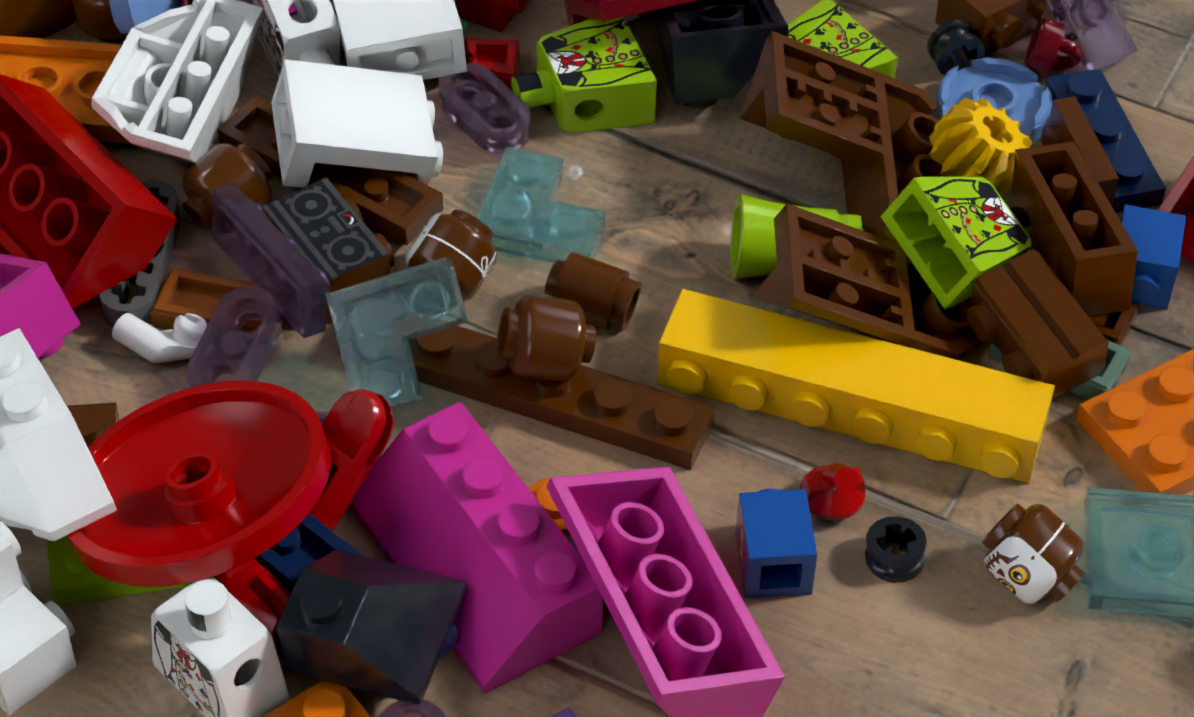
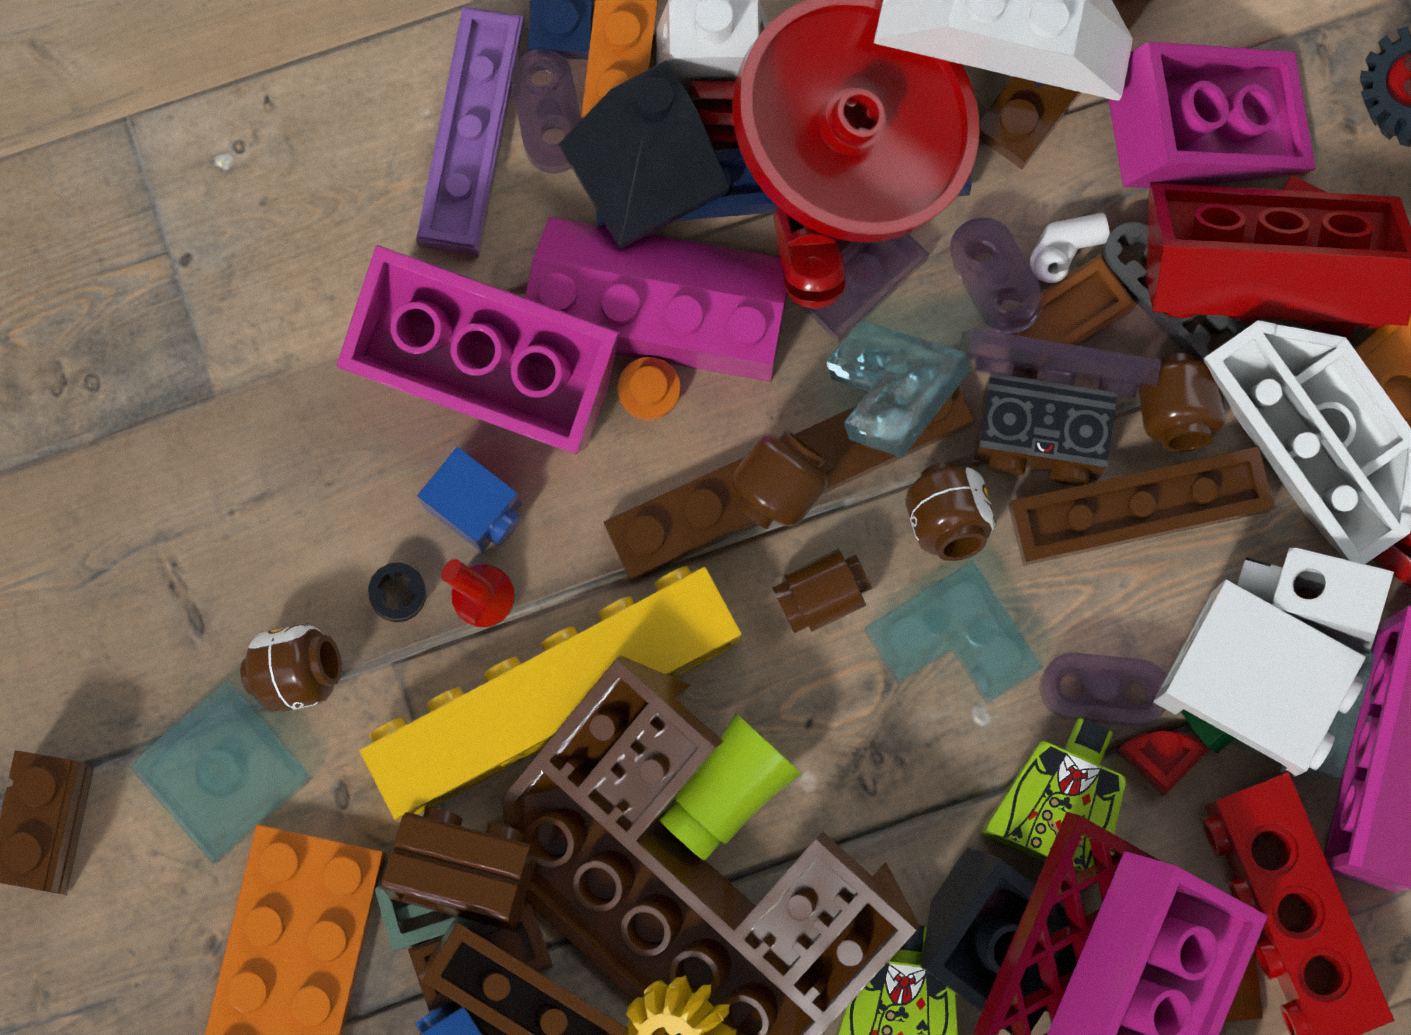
camera: 135 degrees right, 30 degrees up
white panel [271,59,443,188] -> none
lime torso [881,177,1031,309] -> none

